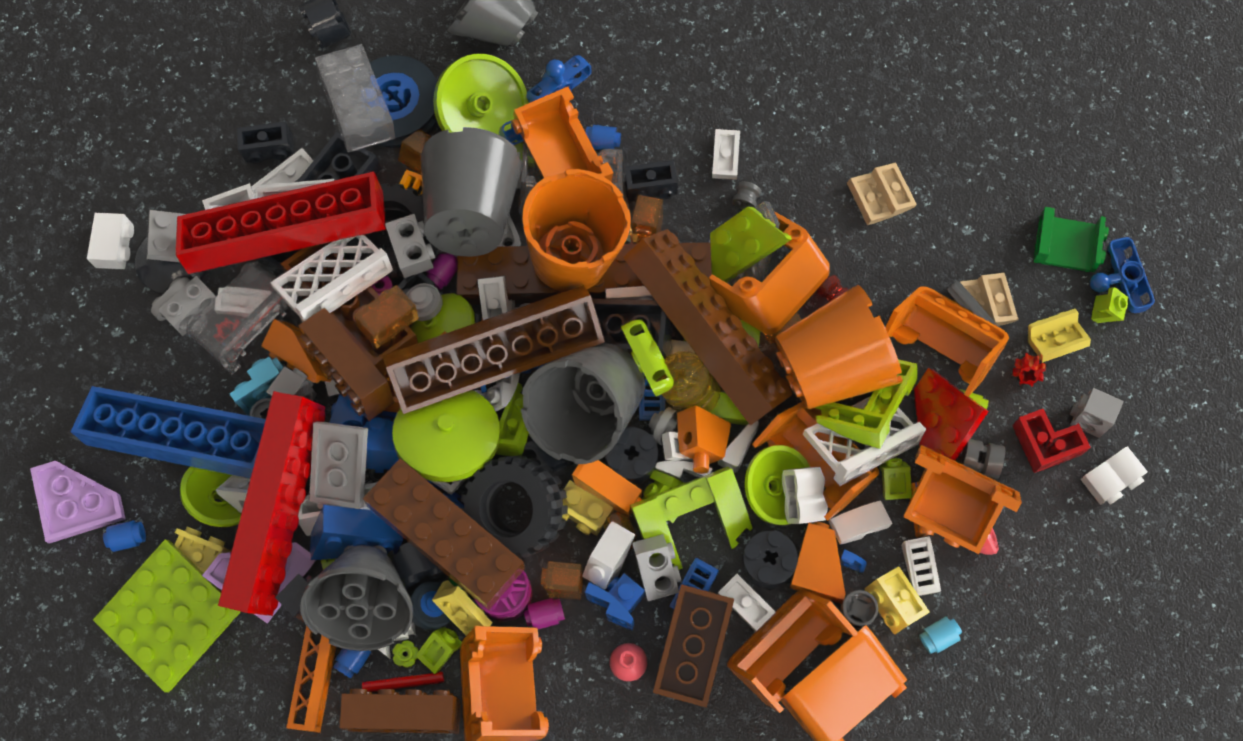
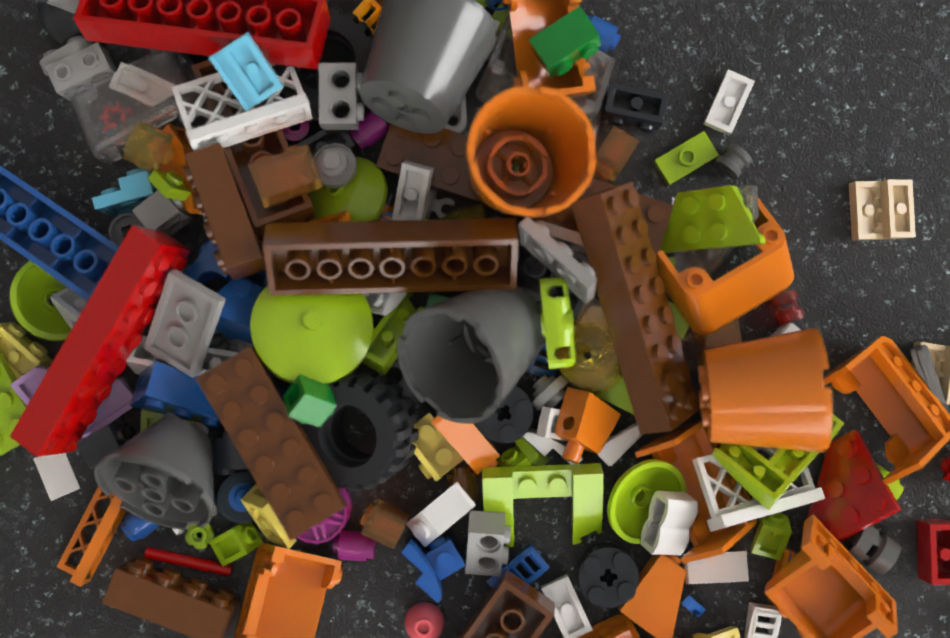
camera: 20 degrees right, 15 degrees up
none -> white sticker [33,453,80,501]
none -> clear yellow brick [123,120,175,172]
none -> lime plate [148,170,191,201]
none -> medium azure plate [209,32,284,111]
none -> green brick [283,374,336,427]
none -> light grey plate [519,217,596,304]
none -> green brick [529,6,601,78]
none -> lime plate [653,131,719,186]

